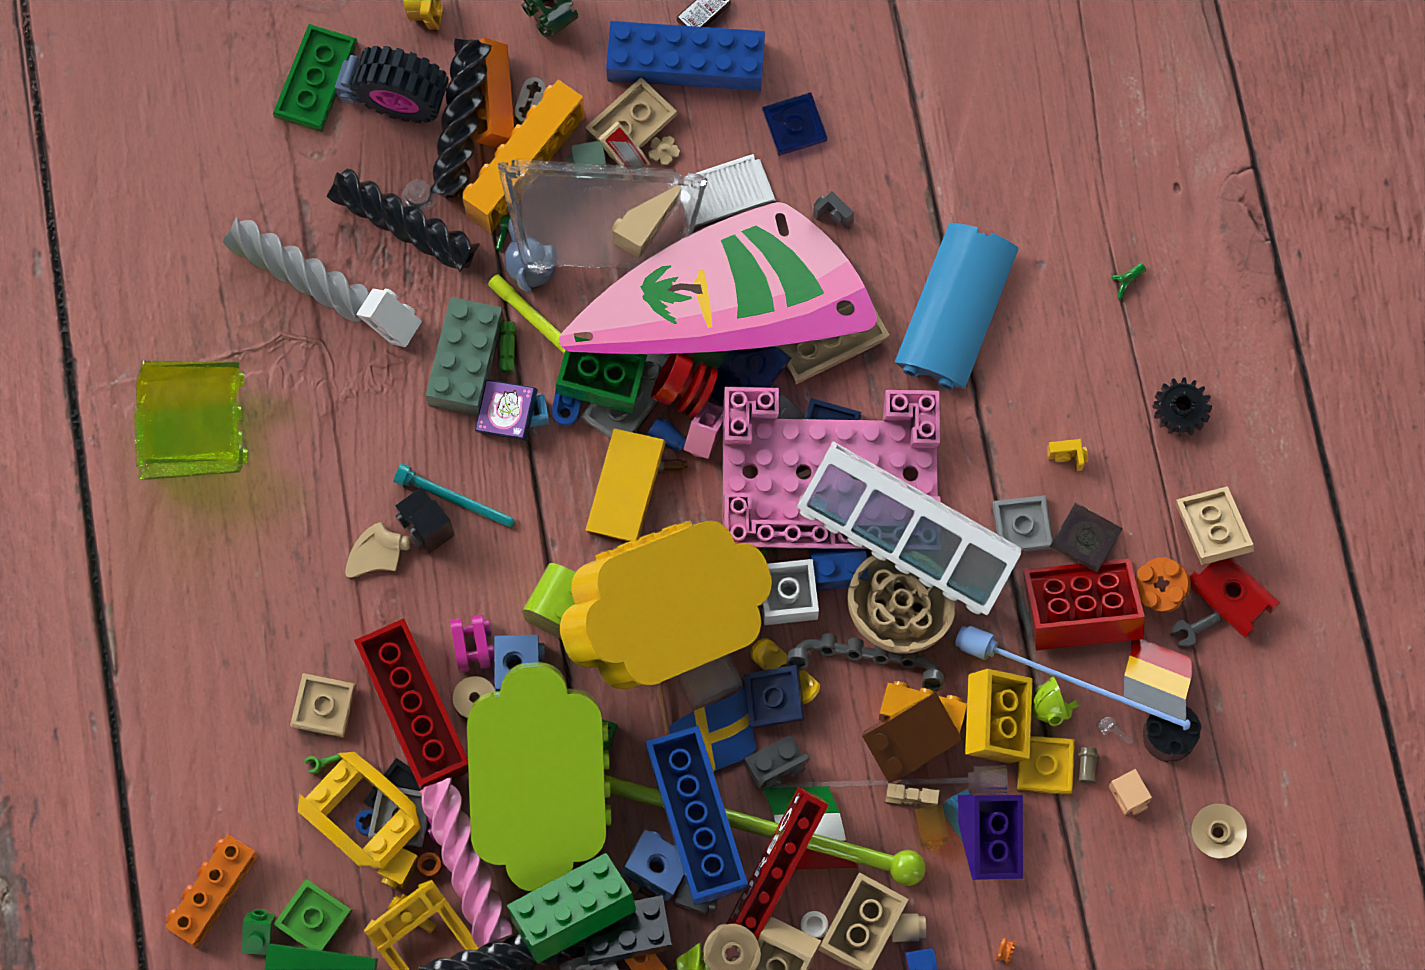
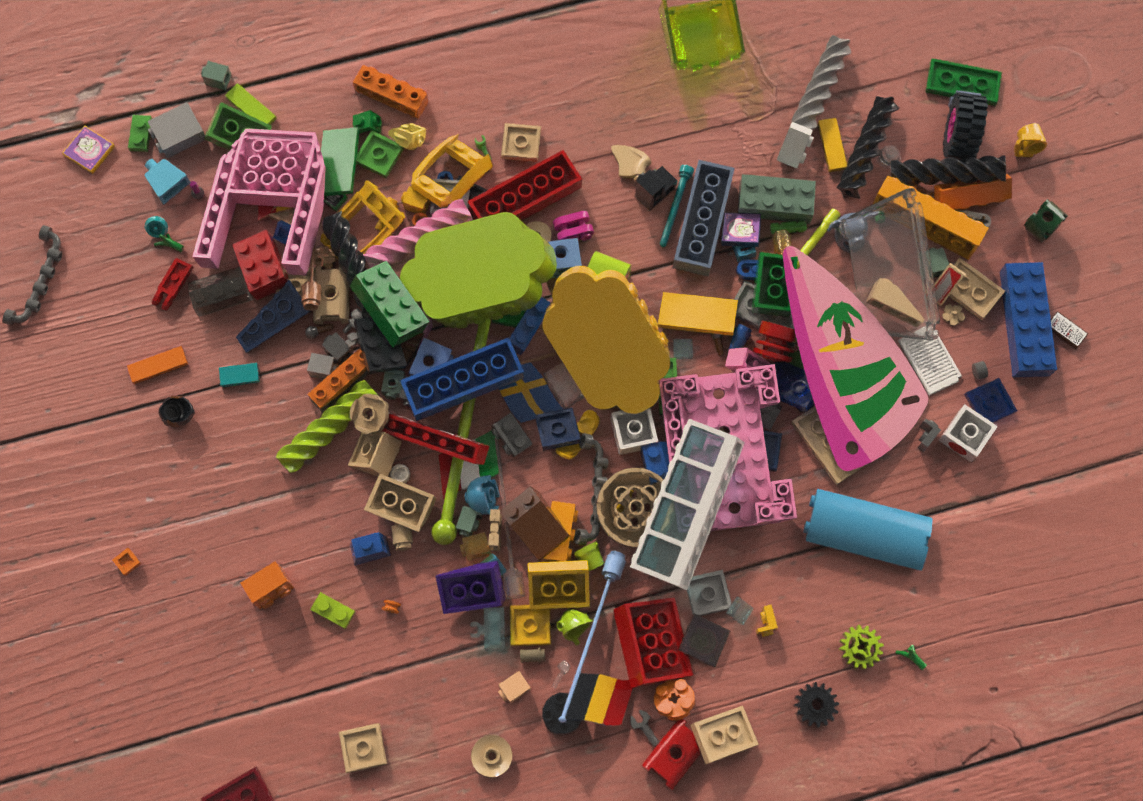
camera: 80 degrees right, 0 degrees up
none -> sand green brick [381,370,405,400]
none -> light yellow hand [388,124,426,150]
none -> sand green brick [456,506,483,538]
none -> dark azure cylinder [464,475,500,515]
none -> clear light blue brick [470,608,506,652]
none -> blue brick [509,297,551,356]
none -> lime piece [574,541,604,571]
none -> sand blue brick [672,160,735,277]
none -> clear light blue tile [673,339,693,359]
none -> clear light blue tile [727,597,754,625]
none -> clear yellow brick [772,230,792,255]
none -> yellow tile [818,118,847,172]
none -> lime gear [839,625,884,670]
none -> white brick [938,404,998,462]
none -> dark grey piece [972,361,988,380]

